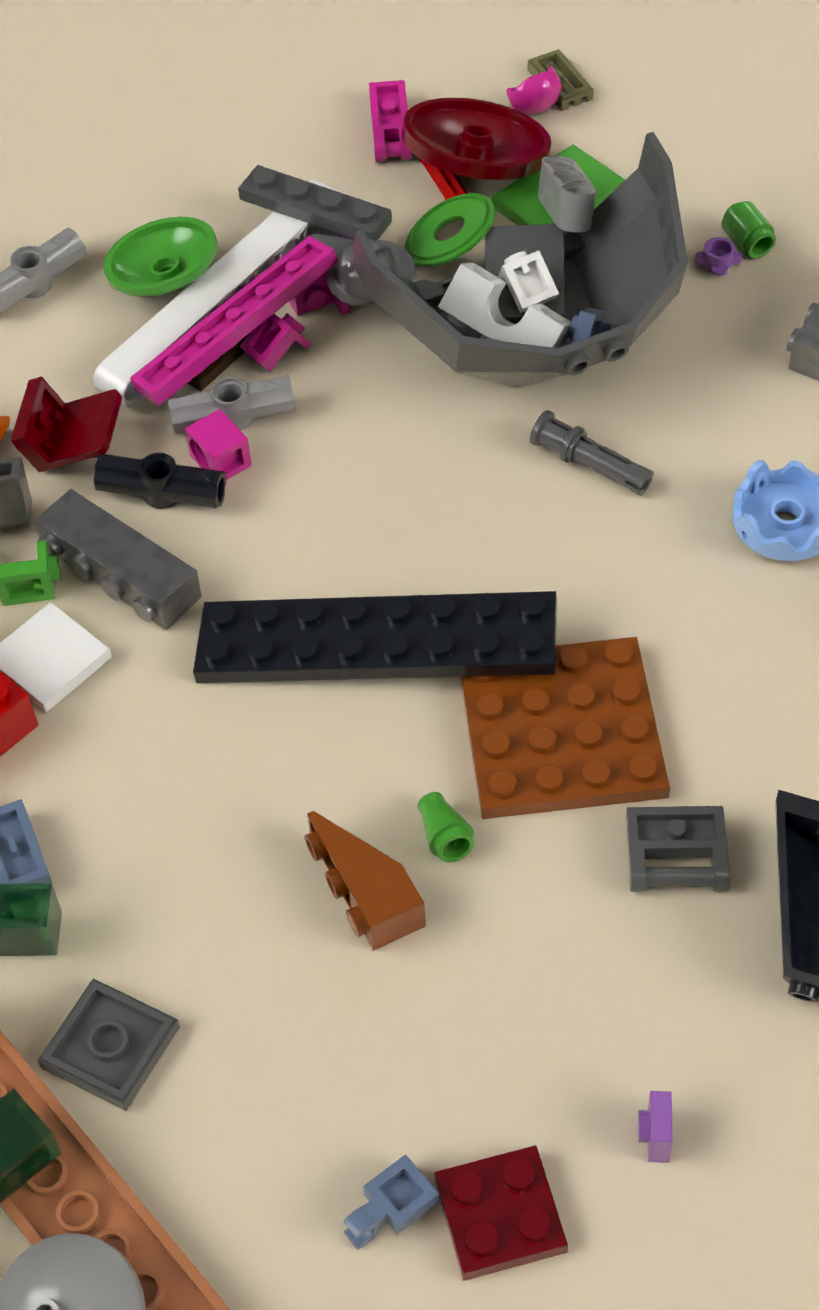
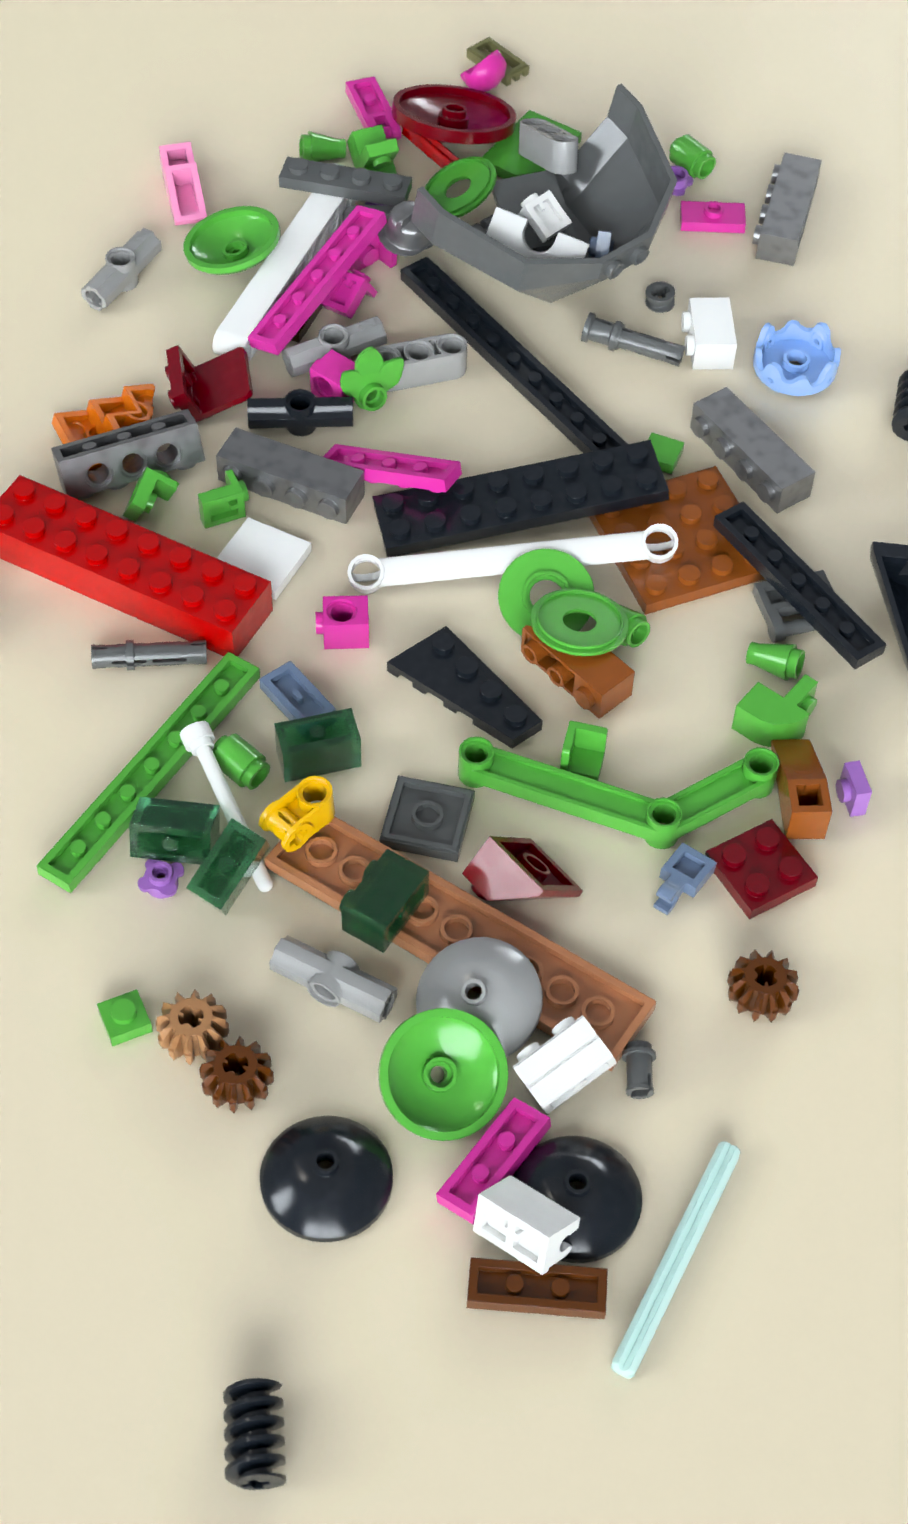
camera: 20 degrees left, 0 degrees up
none -> bright pink slope [159,142,207,226]
none -> bright green cone [299,131,346,162]
none -> dark pink brick [315,595,369,649]
none -> dark pink plate [323,444,462,493]
none -> bright green plate [340,346,404,411]
none -> bright green brick [347,124,399,174]
none -> white piece [348,524,678,594]
none -> light grey beam [376,333,467,392]
none -> black wing [387,626,543,749]
none -> black plate [401,257,627,453]
none -> bright green piece [458,737,779,849]
none -> dark red slope [462,836,583,901]
none -> bright green piece [498,549,594,636]
none -> bright green piece [530,588,629,656]
none -> bright green panel [560,720,608,781]
none -> dark grey bush [645,282,675,313]
none -> bright green tile [648,433,685,474]
none -> dark pink plate [680,201,746,233]
none -> white brick [681,297,737,370]
none -> flat silver brick [690,387,815,514]
none -> black plate [713,501,886,669]
none -> bright green brick [732,674,818,747]
none -> bright green cone [746,642,805,681]
none -> dark orange slope [771,739,832,840]

